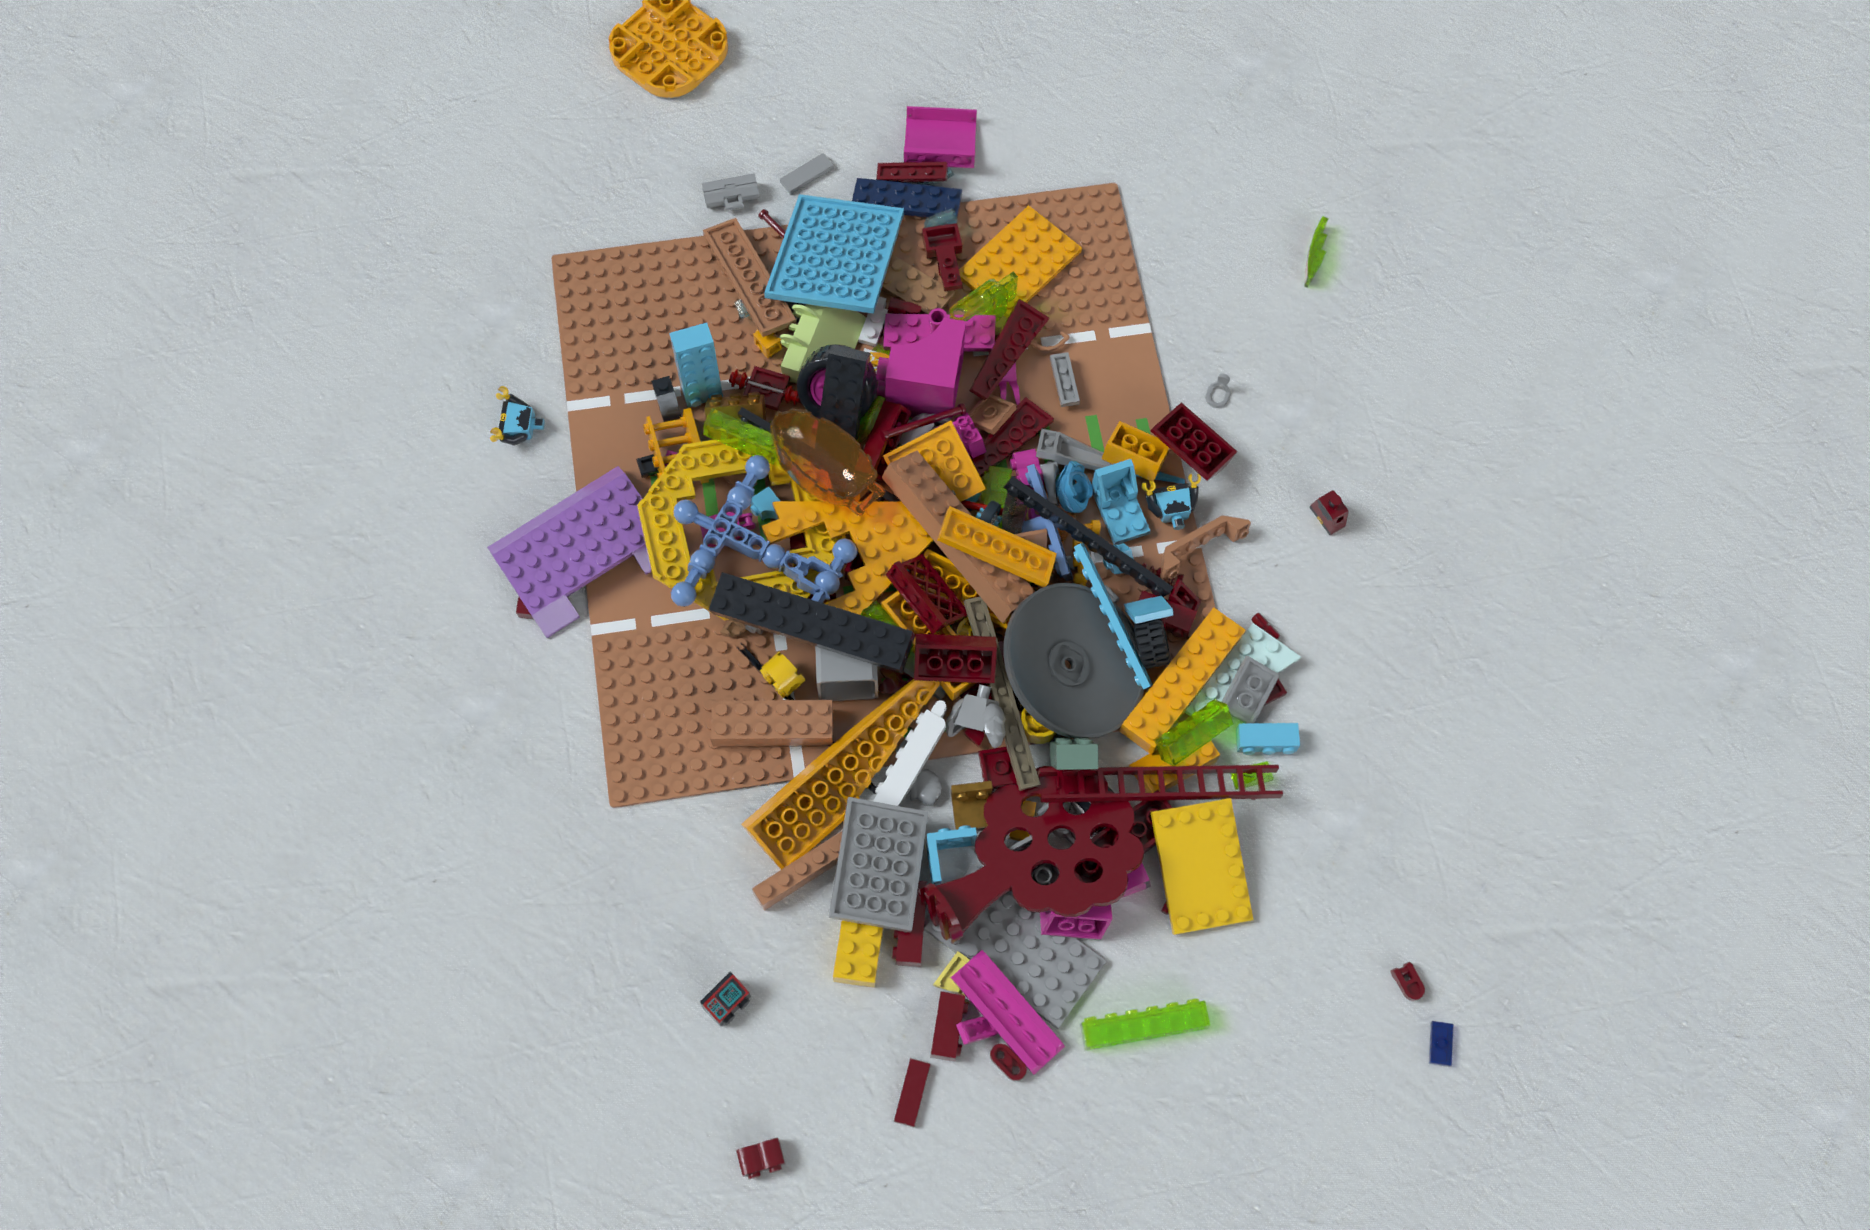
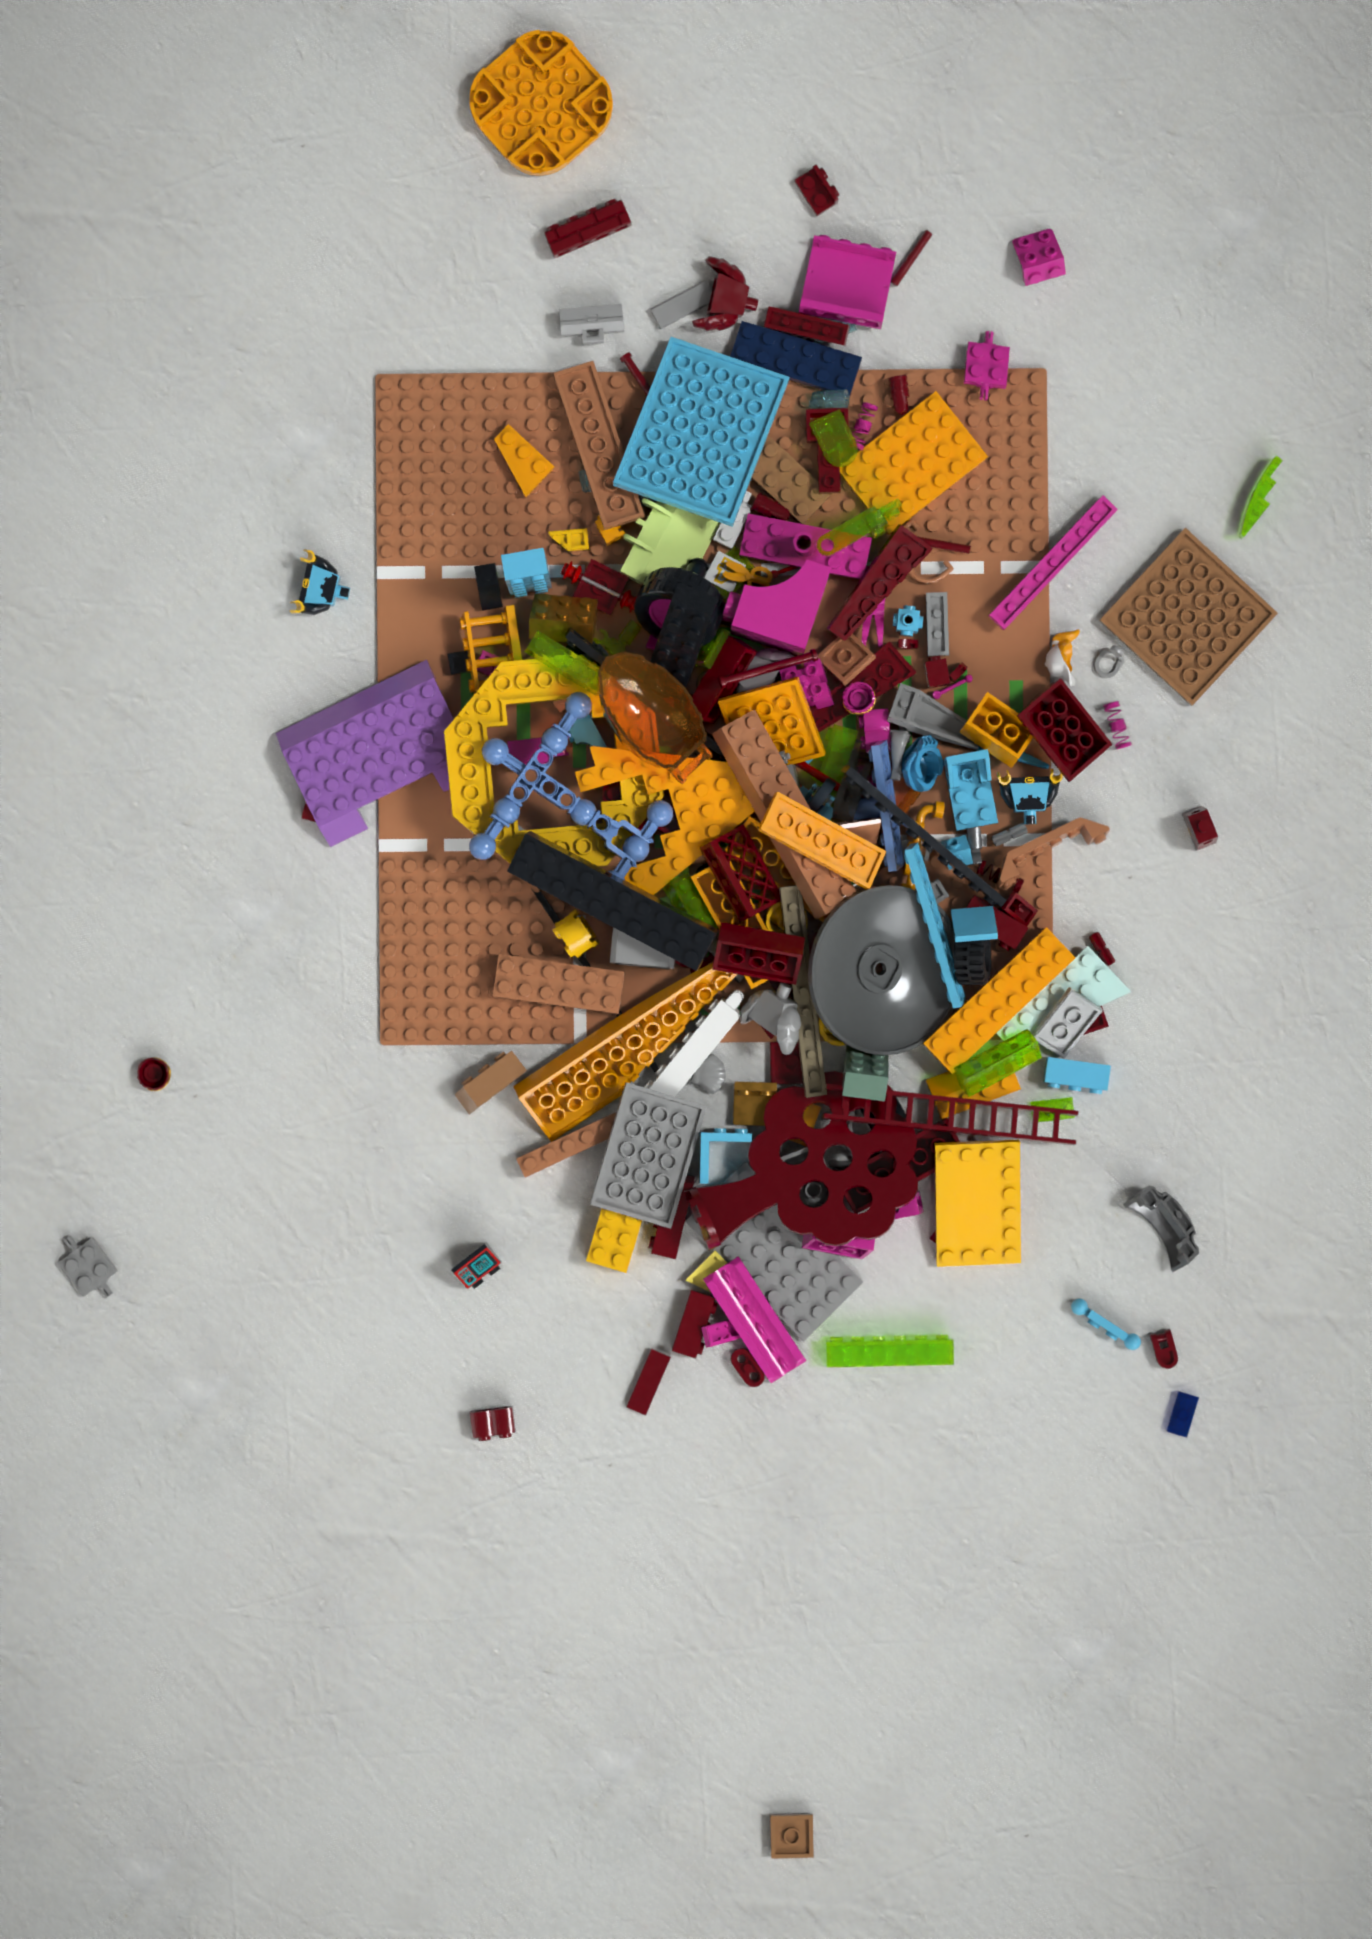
camera: 10 degrees right, 20 degrees up
none -> light grey plate [58,1235,118,1298]
none -> dark red hair [137,1057,171,1091]
none -> medium nougat wedge [455,1051,527,1115]
none -> light orange wing [494,424,555,498]
none -> dark red brick [544,199,632,259]
none -> yellow tile [548,528,589,552]
none -> dark red torso [692,256,759,331]
none -> dark red bracket [794,165,840,216]
none -> clear neon green window [809,409,858,467]
none -> dark pink hair [843,682,876,715]
none -> dark pink piece [848,402,878,451]
none -> dark red hinge [888,375,910,416]
none -> dark red bar [891,230,933,287]
none -> medium azure brick [893,605,923,637]
none -> dark red tile [897,639,919,649]
none -> dark red bar [917,536,971,554]
none -> dark red brick [924,656,950,689]
none -> dark pink hinge [933,674,973,699]
none -> dark red tile [949,662,968,682]
none -> dark pink plate [964,331,1010,401]
none -> flat silver bar [966,827,982,865]
none -> dark pink plate [988,495,1118,630]
none -> light grey piece [992,823,1028,846]
none -> dark pink bracket [1013,229,1066,286]
none -> hair [1045,629,1080,687]
none -> medium azure plate [1071,1298,1141,1350]
none -> medium nougat plate [1099,528,1278,706]
none -> dark pink piece [1103,701,1132,750]
none -> flat silver windscreen [1123,1185,1199,1272]

